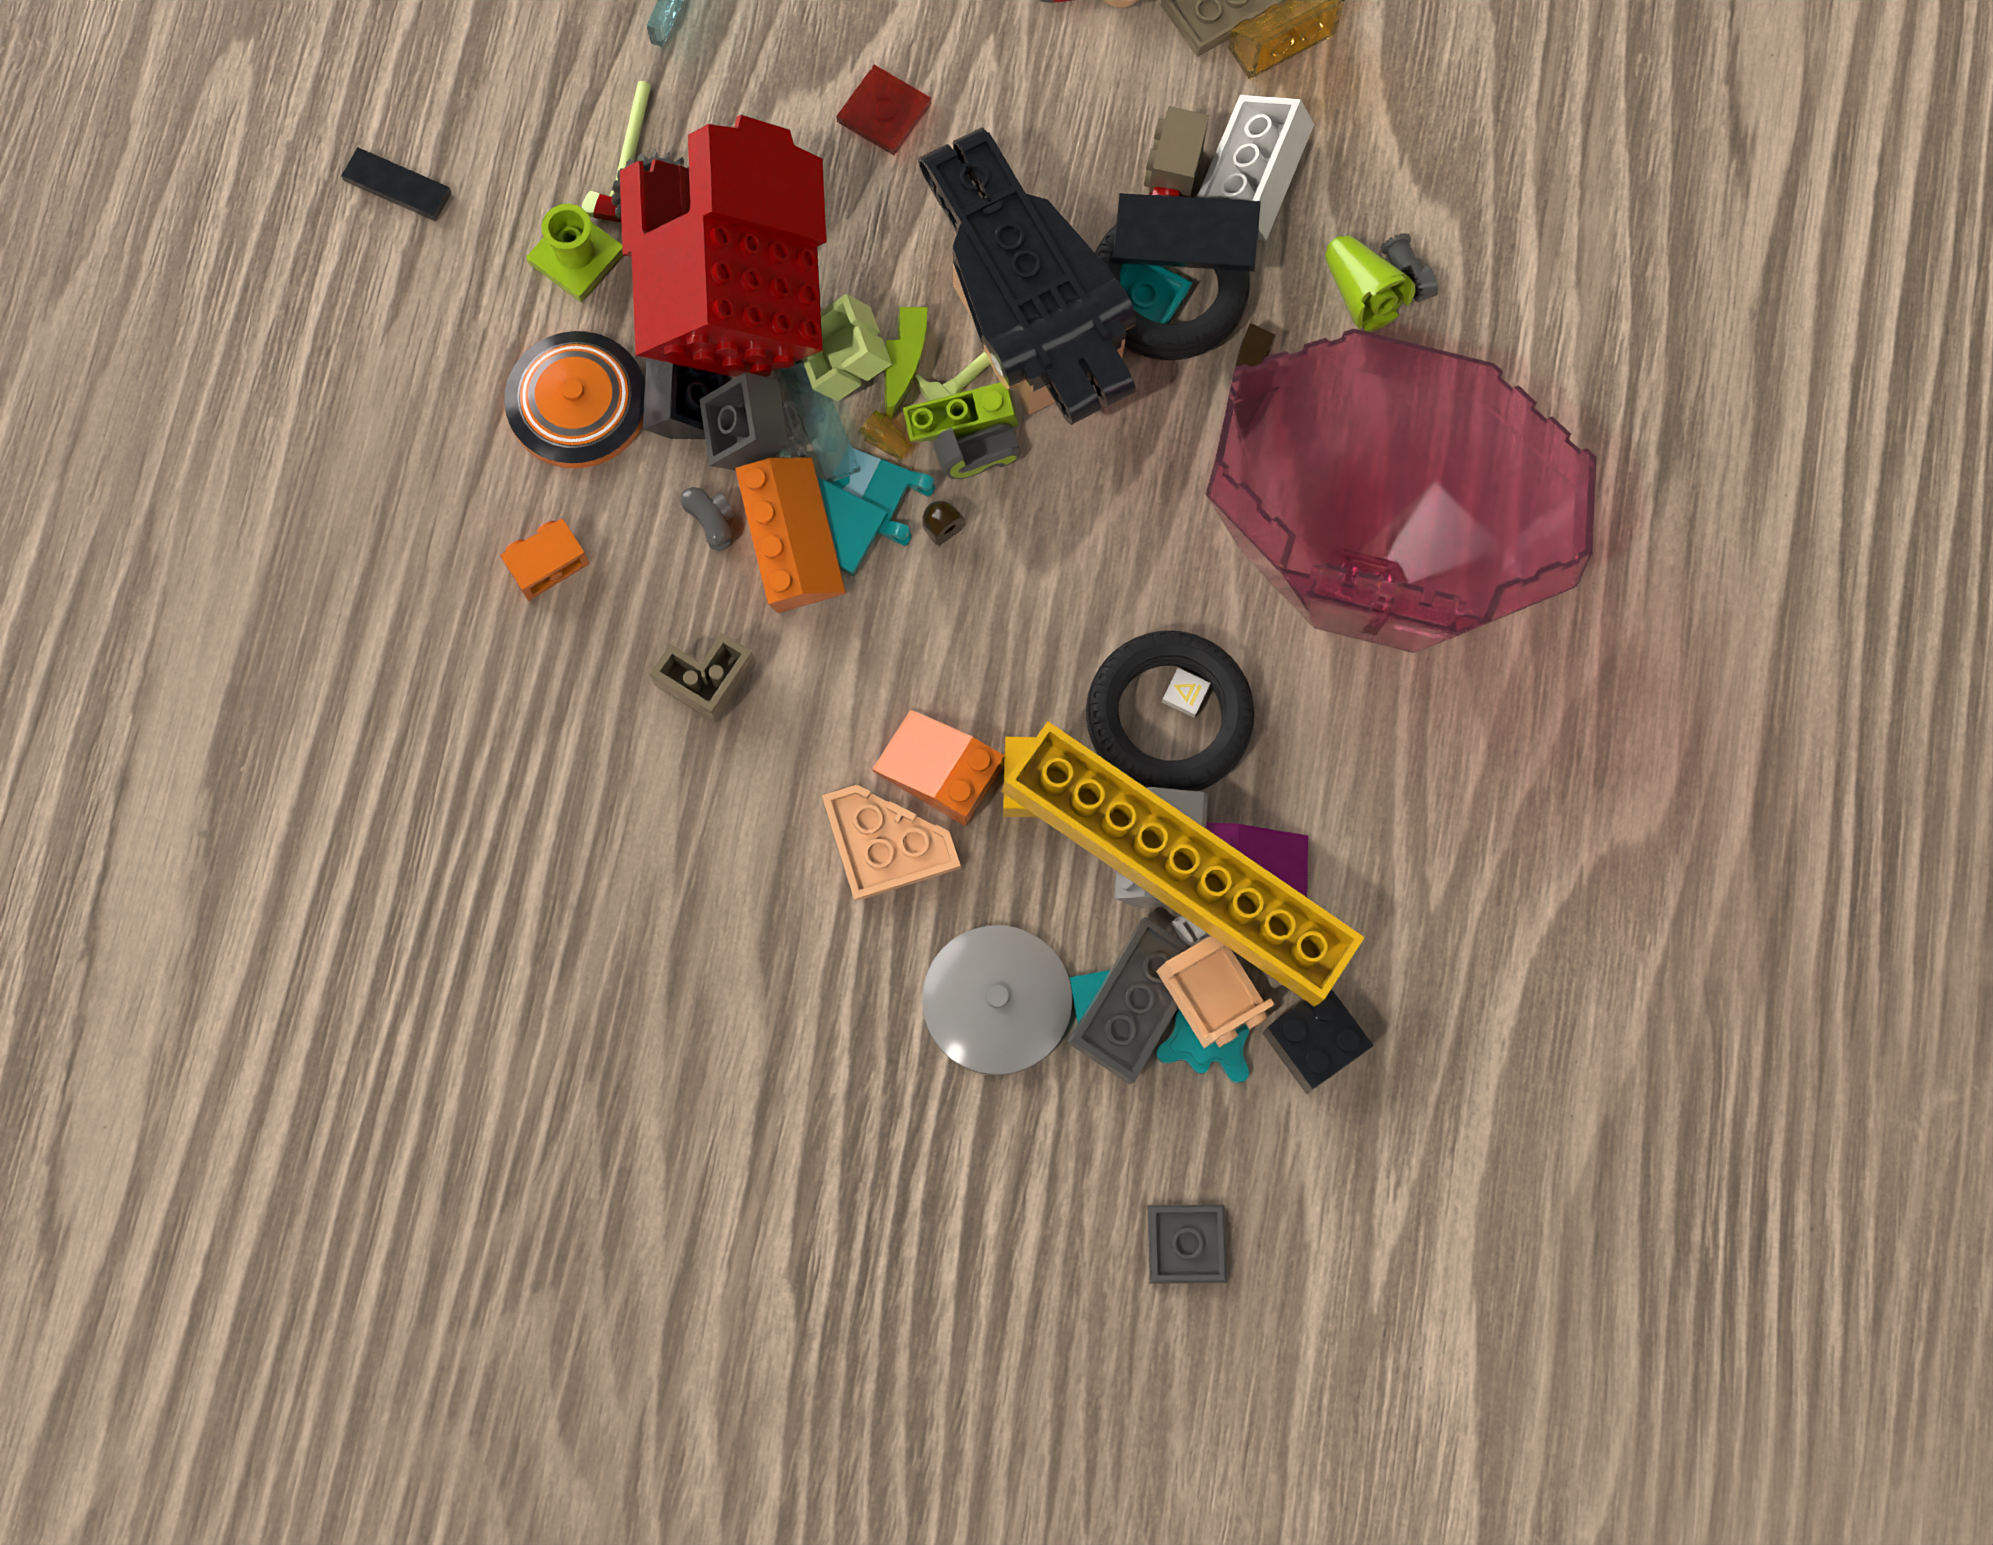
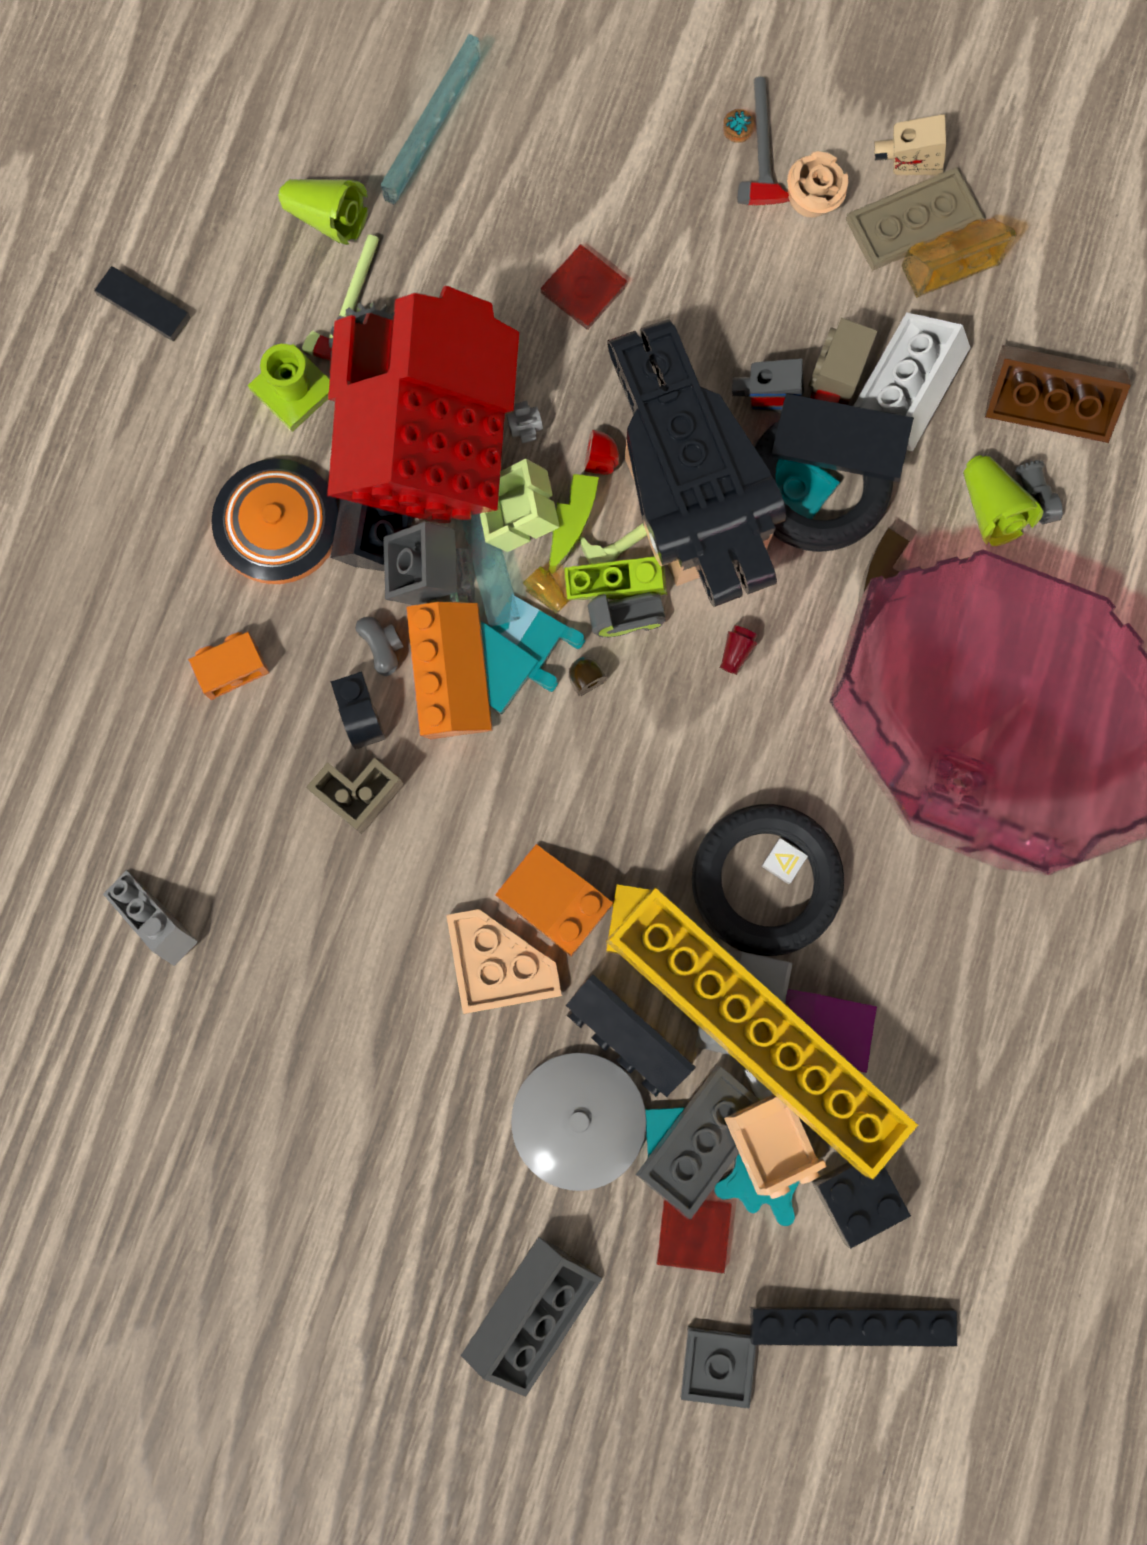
camera: 10 degrees right, 5 degrees up
none -> light grey slope [103,870,198,966]
none -> lime cone [278,179,368,245]
none -> black brick [331,671,386,750]
none -> dark grey slope [461,1237,602,1397]
none -> light grey gear [506,401,543,443]
none -> black slope [566,974,696,1097]
none -> red piece [584,429,619,475]
none -> clear red tile [656,1198,732,1274]
none -> dark red cone [719,625,758,675]
none -> dark grey torso [732,359,804,412]
none -> black plate [750,1307,957,1347]
none -> reddish brown slope [985,345,1131,443]

